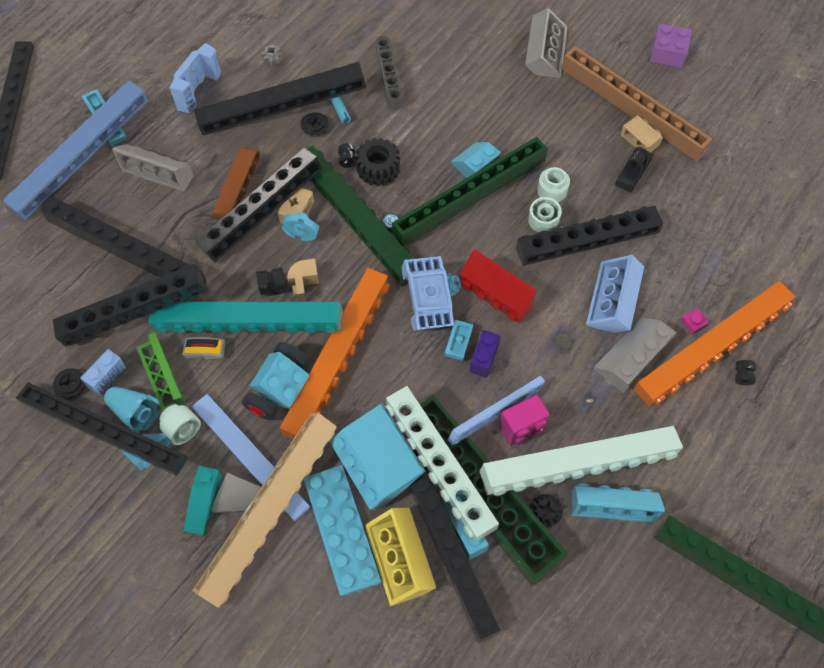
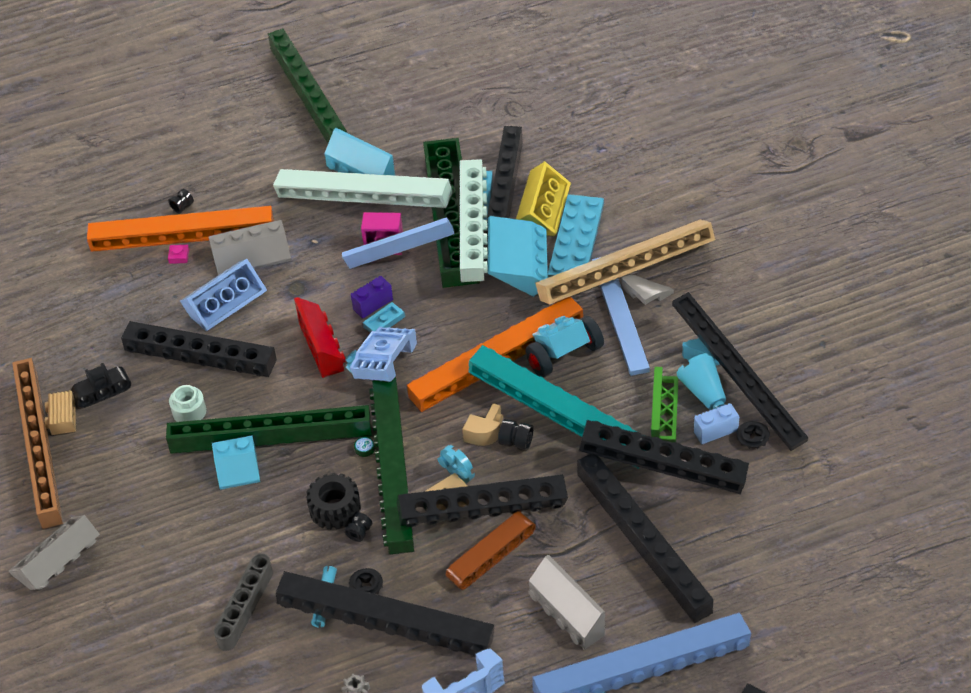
camera: 145 degrees left, 15 degrees down
light aqua piece [160,404,201,445] -> none
slope [182,337,226,360] -> none
teal slope [183,466,223,536] -> none
light aqua piece [528,197,562,232] -> none

